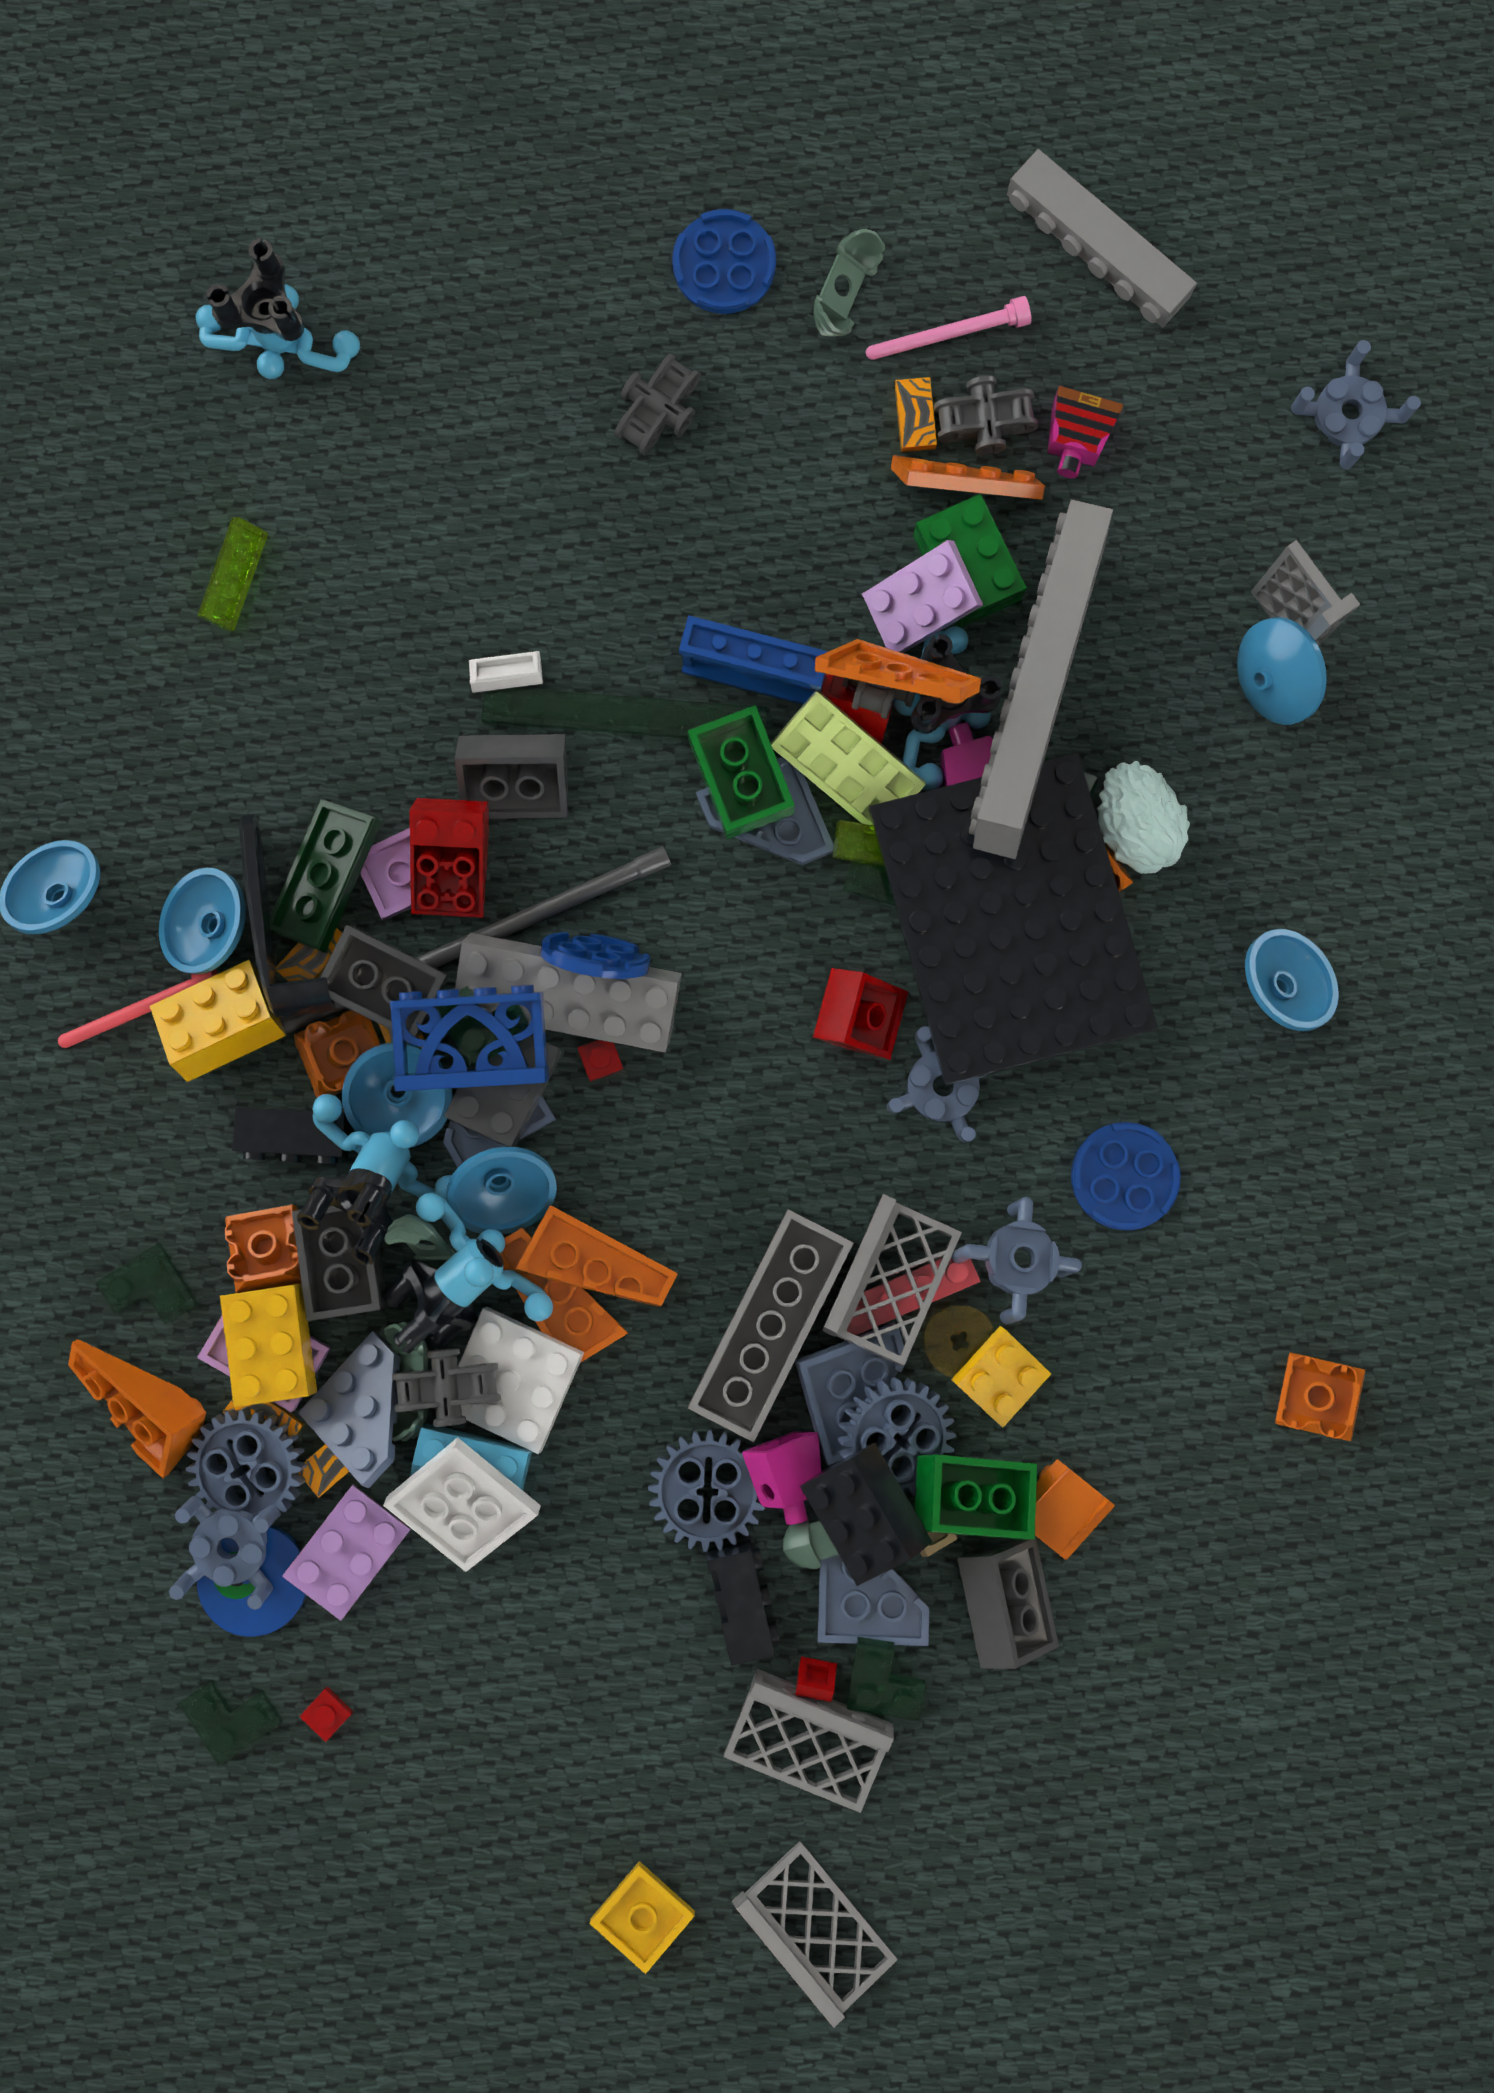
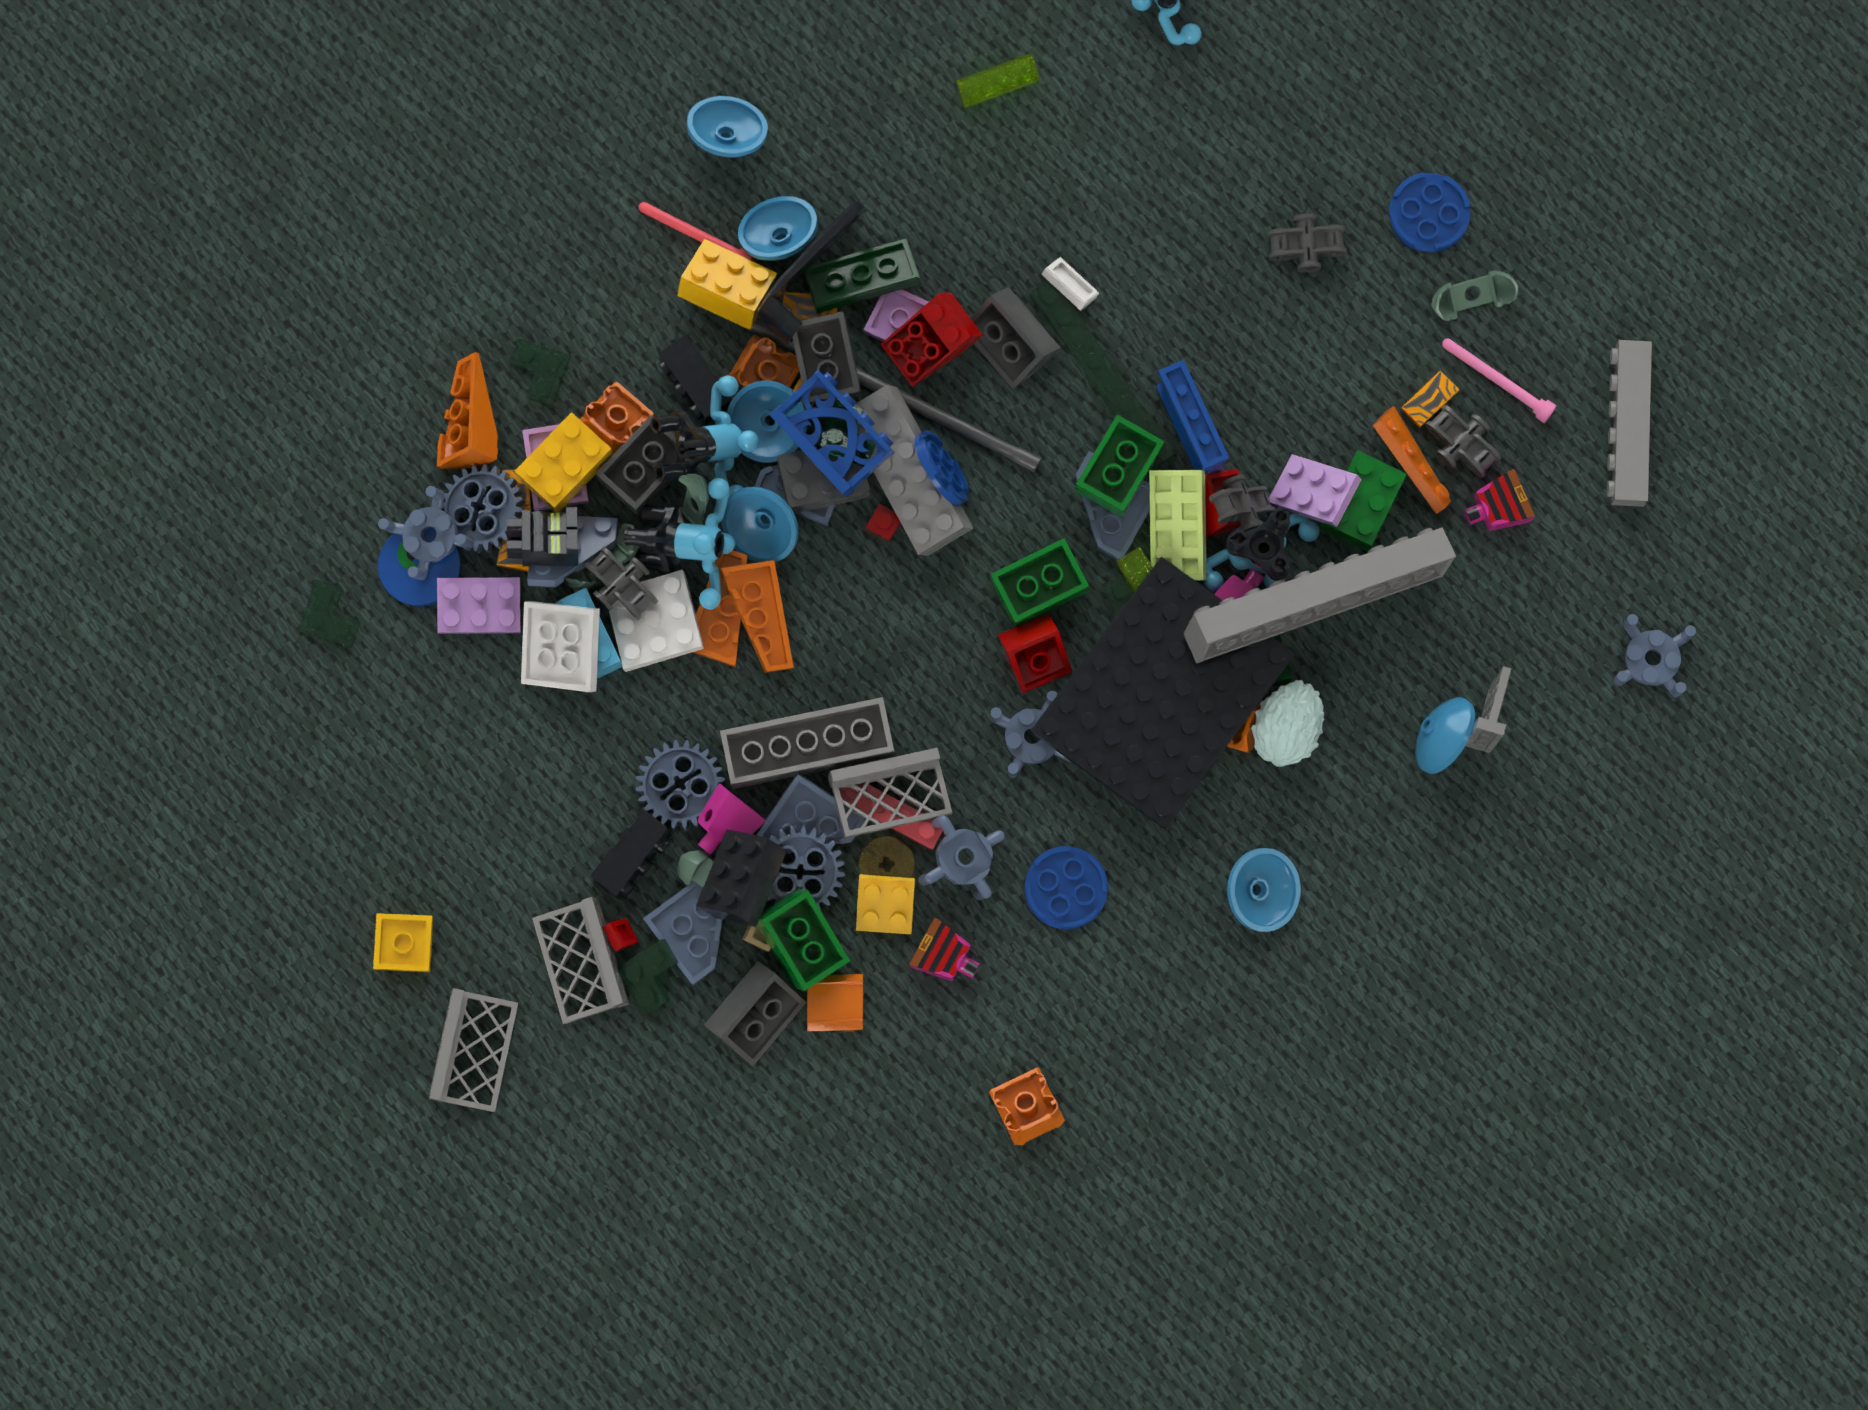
camera: 55 degrees right, 5 degrees down
red plate [299,1686,354,1742] -> none
orange wing [815,639,981,704] -> none
none -> black hips [507,507,578,567]
none -> torso [909,918,980,981]
none -> green brick [990,538,1089,628]

